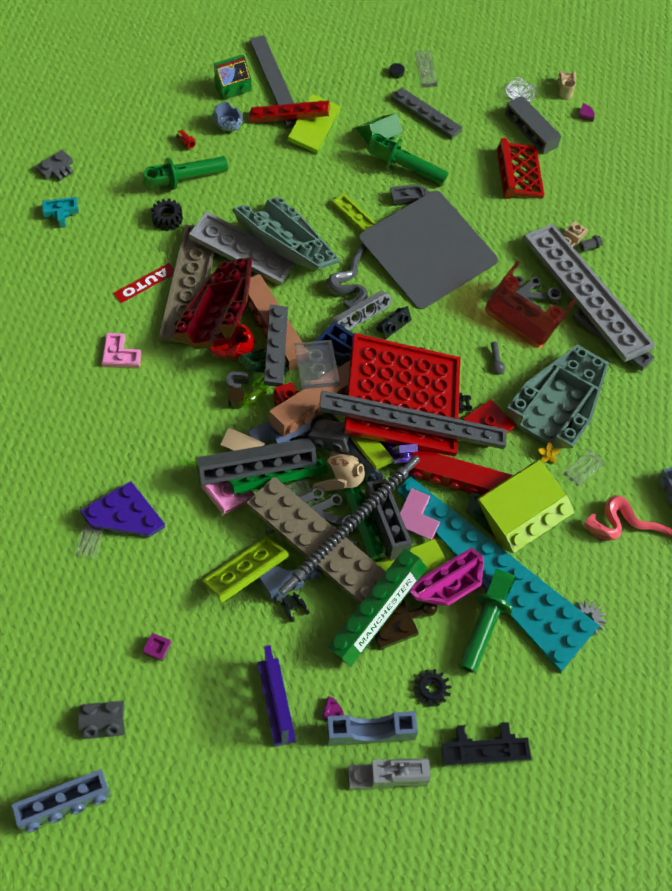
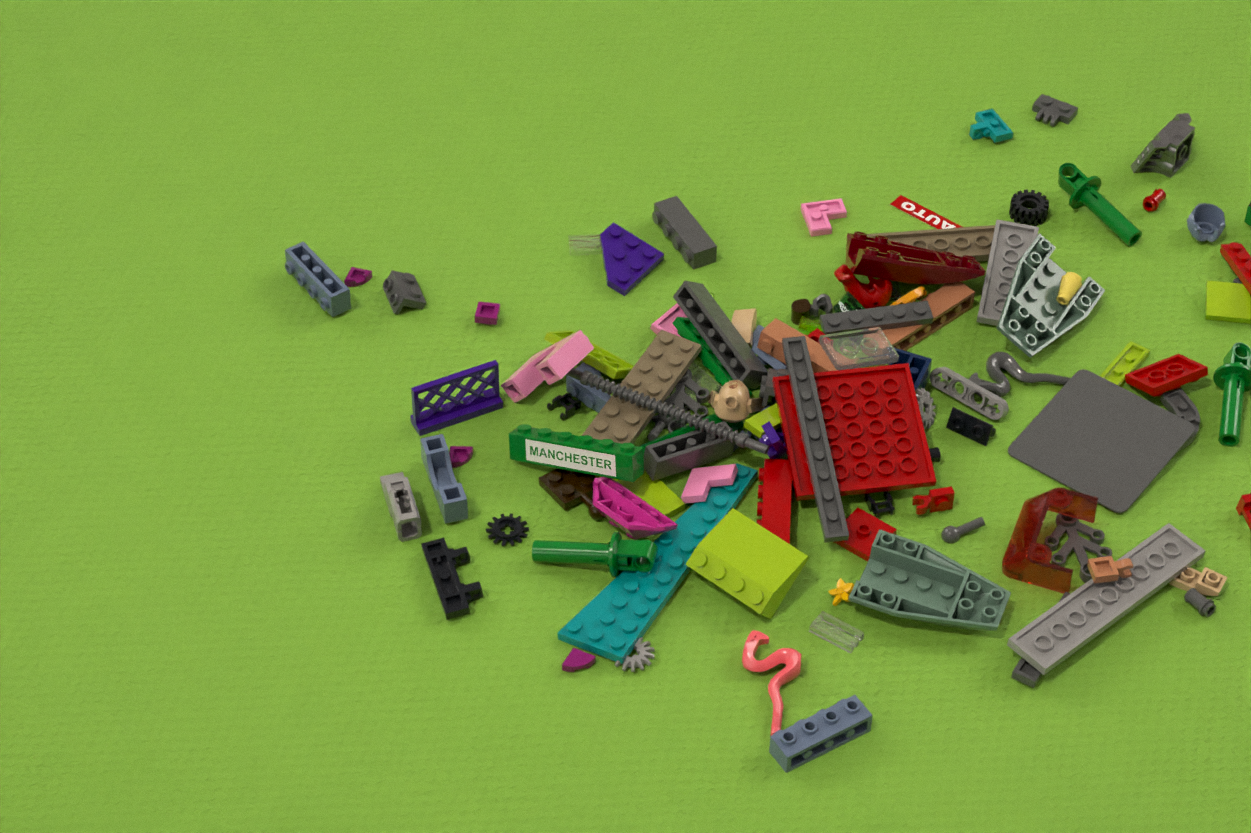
camera: 80 degrees right, 15 degrees down
none -> magenta tile [344,267,372,287]
none -> bright pink arch [501,330,594,403]
none -> magenta tile [562,647,596,672]
none -> dark grey brick [652,196,717,270]
none -> light orange tile [890,286,927,306]
none -> red plate [912,486,955,515]
none -> light yellow cone [1056,272,1082,305]
none -> nougat plate [1087,556,1133,584]
none -> red plate [1125,354,1208,396]
none -> flat silver slope [1131,113,1195,178]

